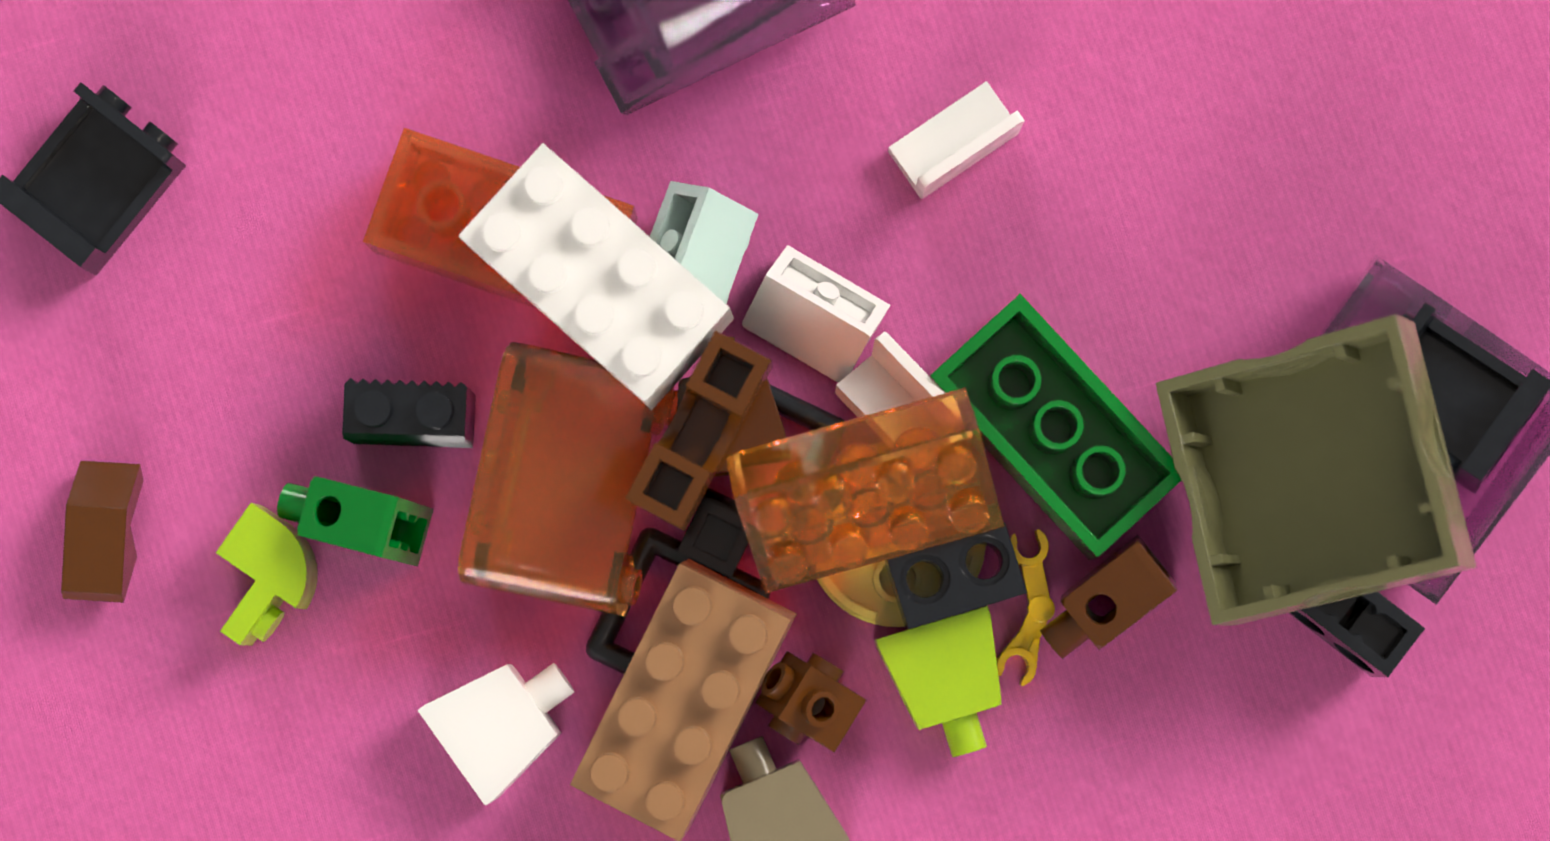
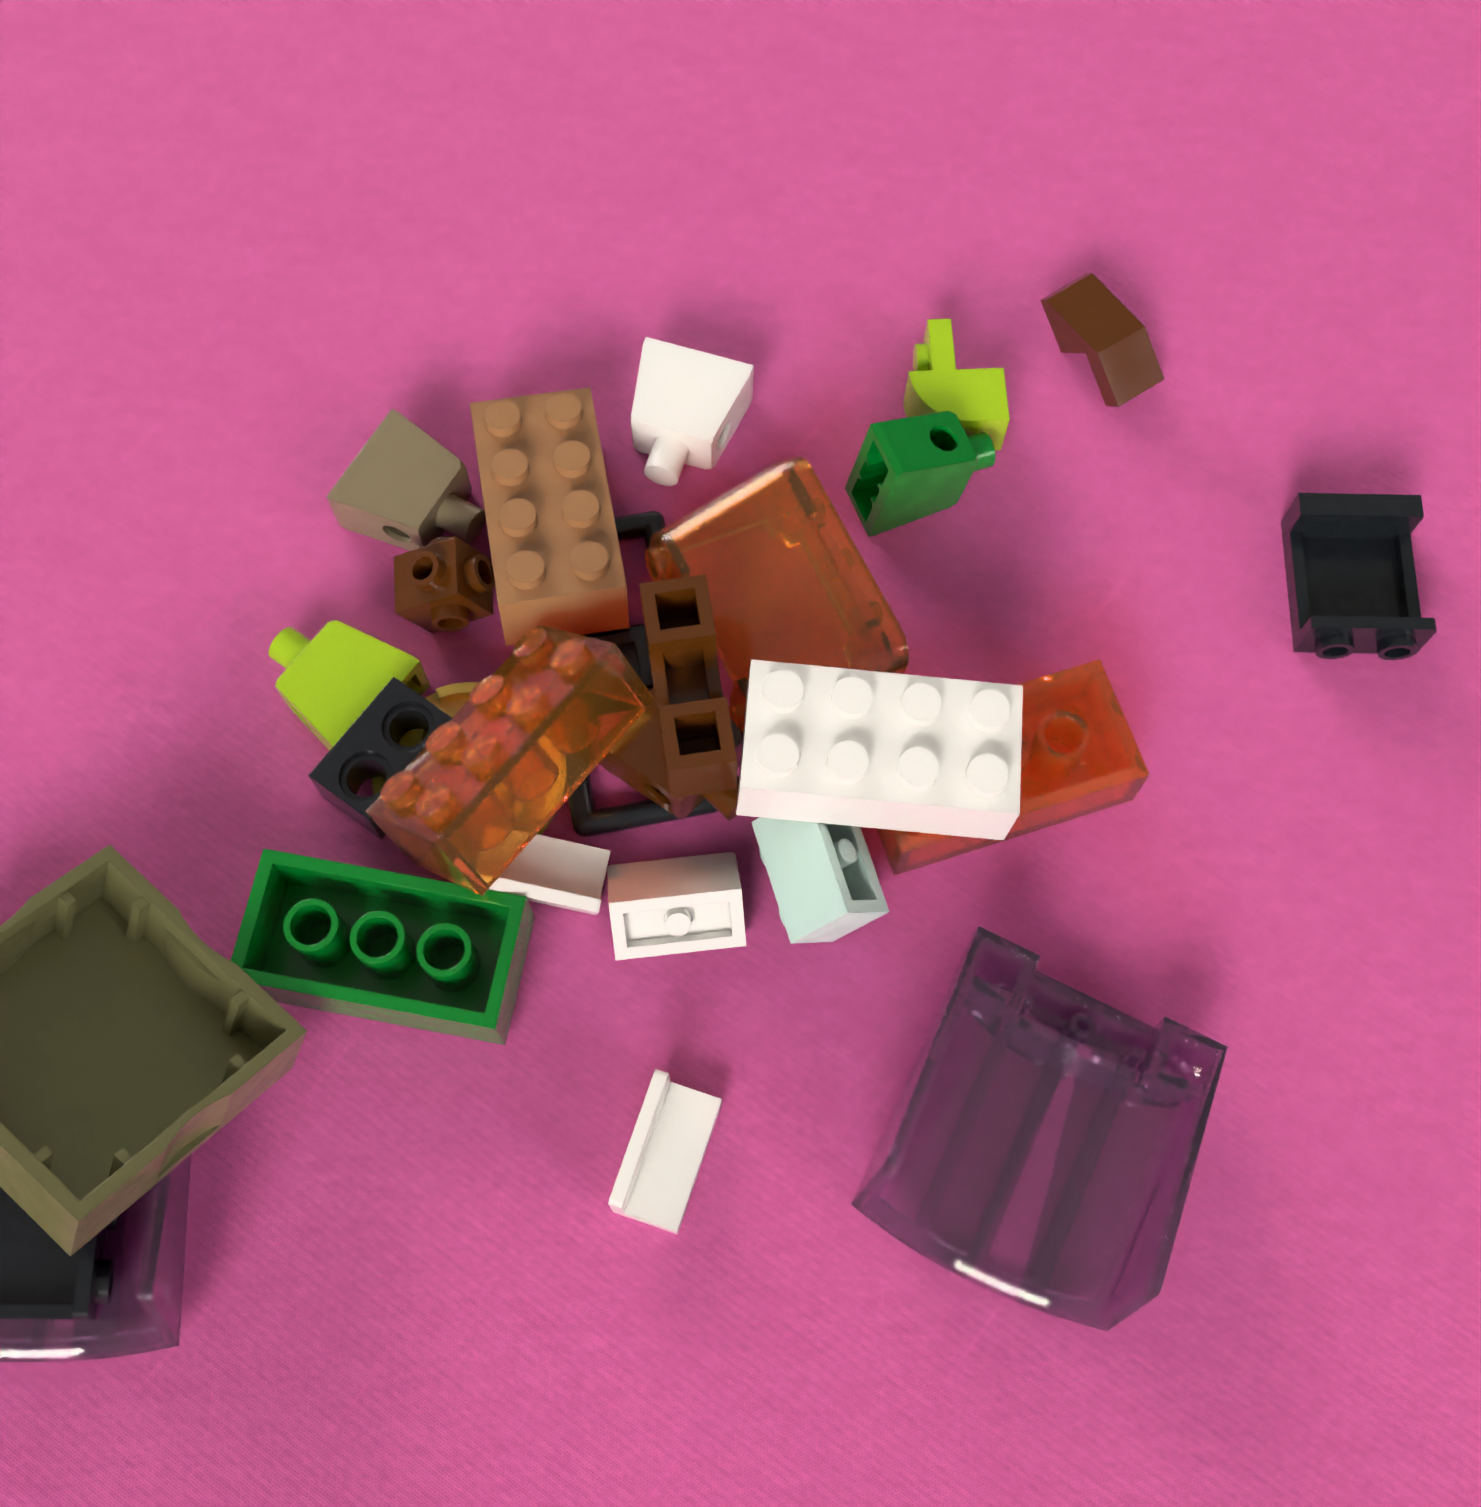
camera: 140 degrees right, 15 degrees down
black brick [342,378,476,448] -> none
yellow piece [996,529,1055,686] -> none
reddish brown torso [1040,534,1178,659] -> none

